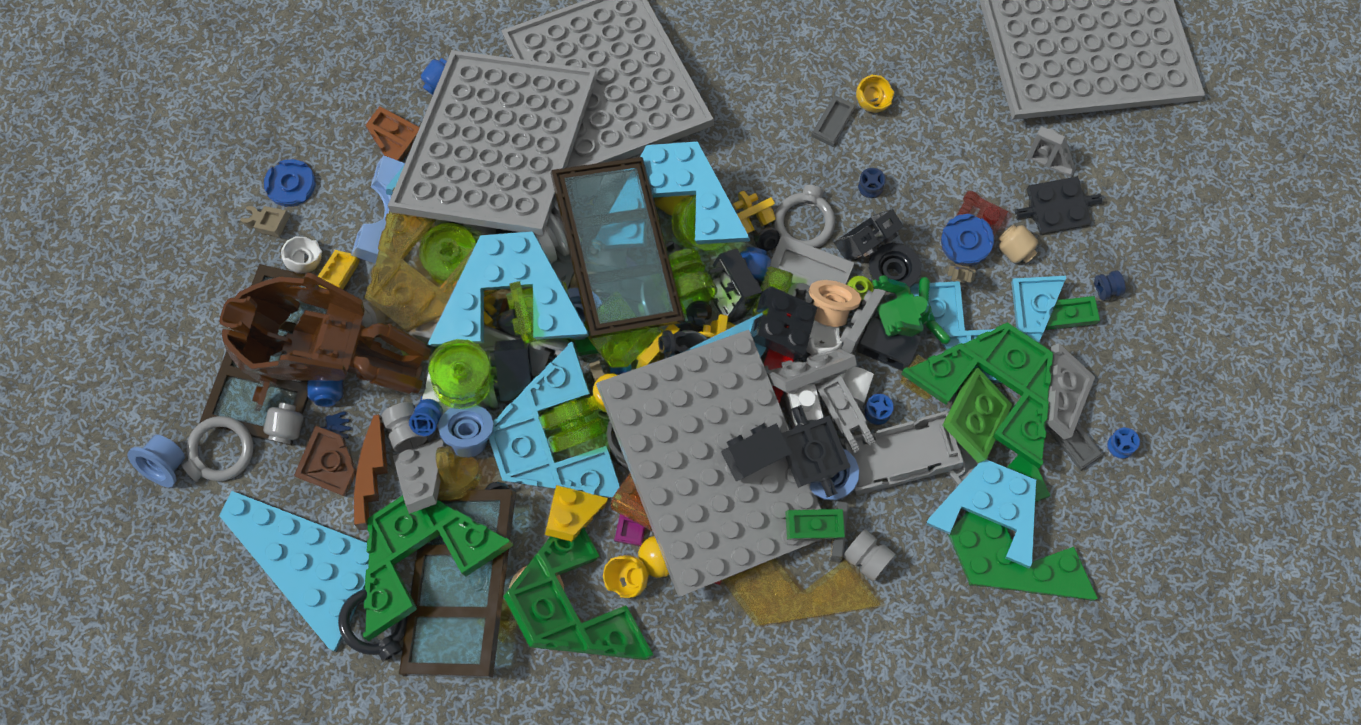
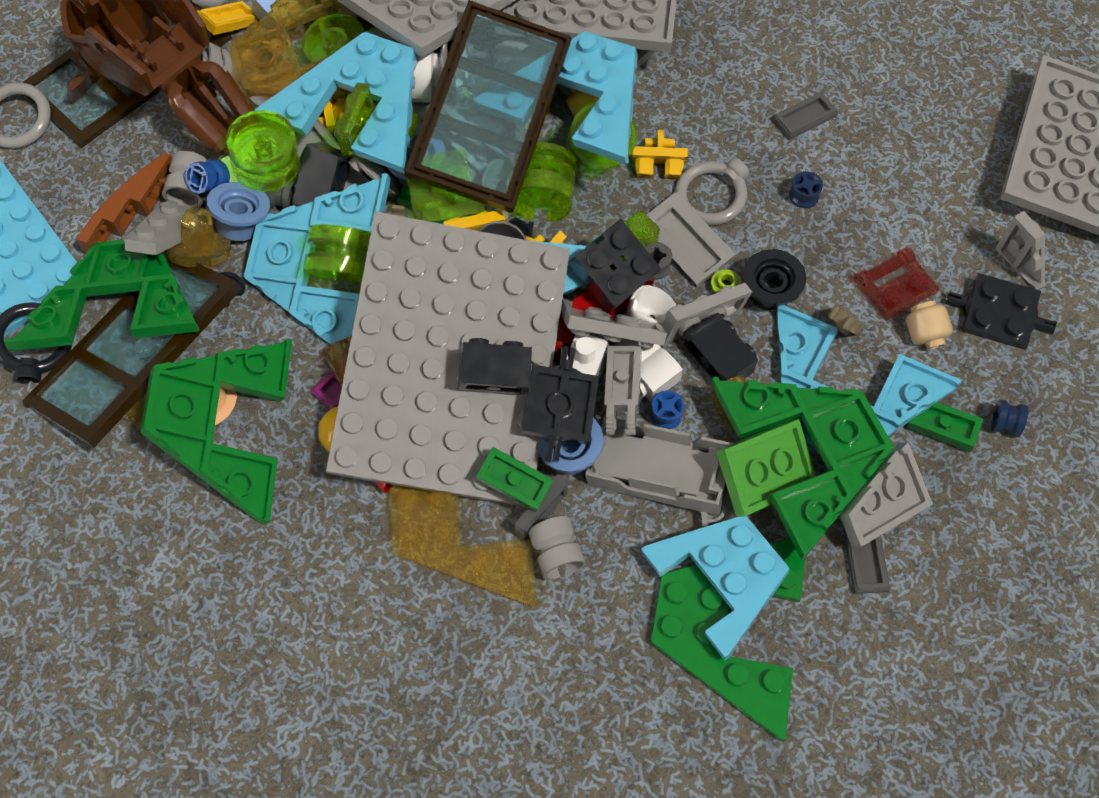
camera: 30 degrees right, 5 degrees down
light grey head [263,403,303,444] -> none
reddish brown plate [294,426,357,497] -> none
blue head [307,379,343,407] -> none
dark blue piece [321,411,351,439] -> none
yellow wing [545,485,608,541] -> none
yellow hair [603,555,649,598] -> none
black plate [658,330,687,358] -> none
black plate [686,300,712,329] -> none
black piece [702,249,762,323] -> none
blue head [740,247,771,283] -> none
black plate [752,224,780,252] -> none
light nougat piece [809,280,861,327] -> none
black piece [834,209,904,260] -> none
yellow hair [856,75,894,113] -> none
green piece [872,275,951,344] -> none
blue tile [941,214,994,266] -> none
blue wheel [1107,427,1140,459] -> none

